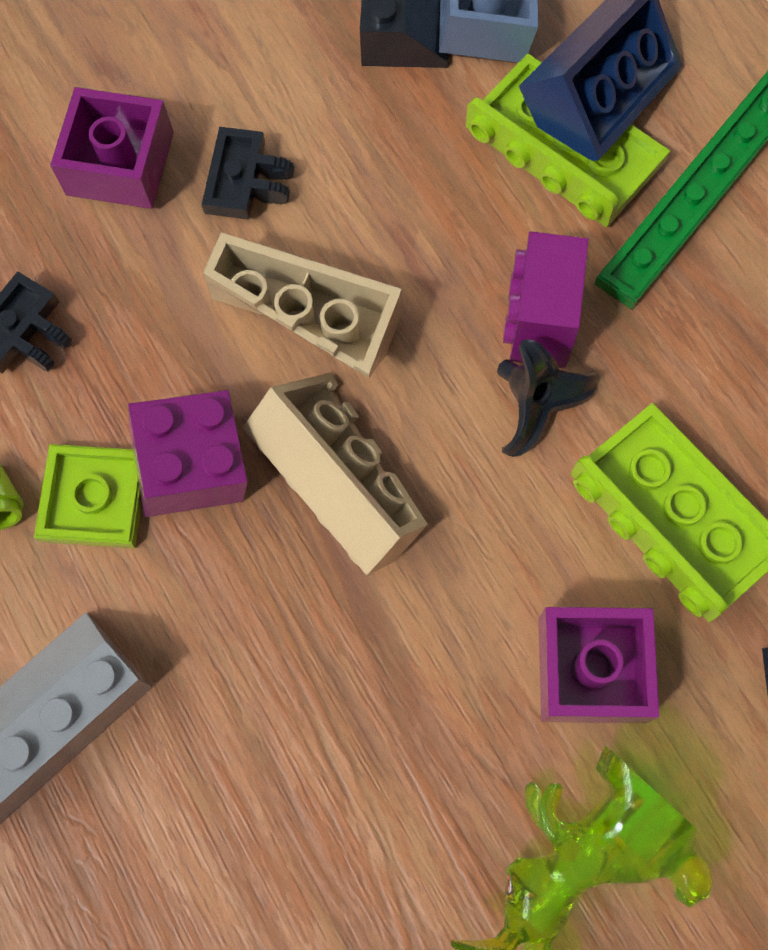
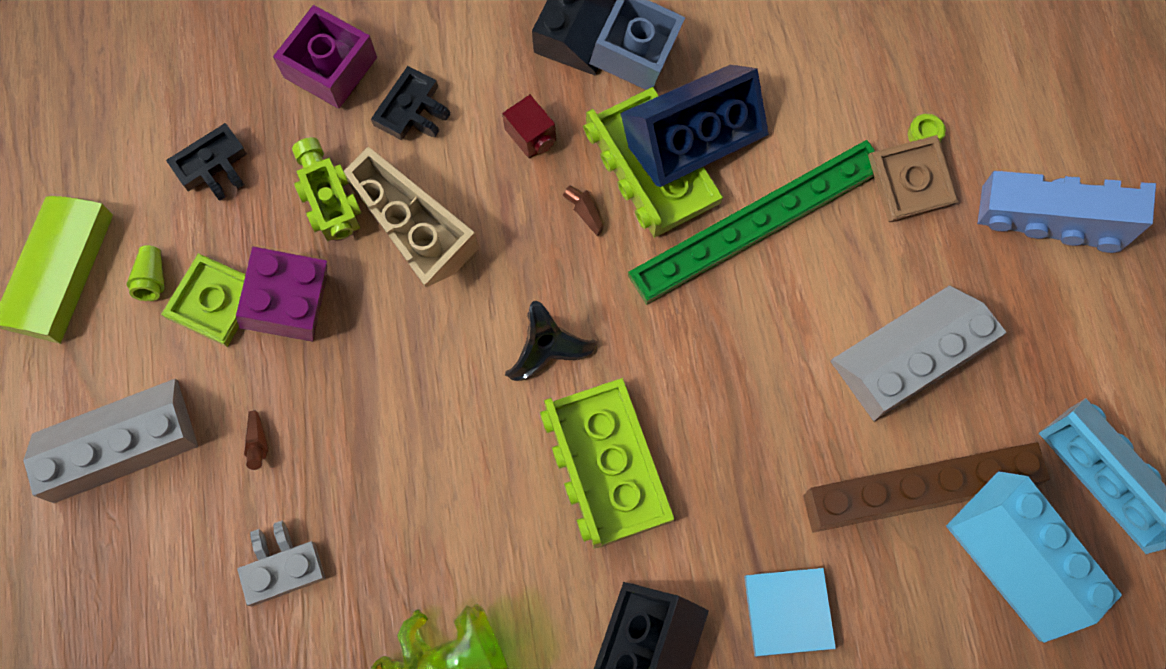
camera: 20 degrees right, 0 degrees up
tan wedge [243,372,428,575] -> none
magenta brick [503,231,589,368] -> none
magenta brick [538,607,659,724] -> none
none -> light grey hinge [237,520,326,607]
none -> copper bar [244,410,268,470]
none -> lime brick [292,137,361,242]
none -> dark red brick [502,94,556,159]
none -> copper bar [563,185,604,237]

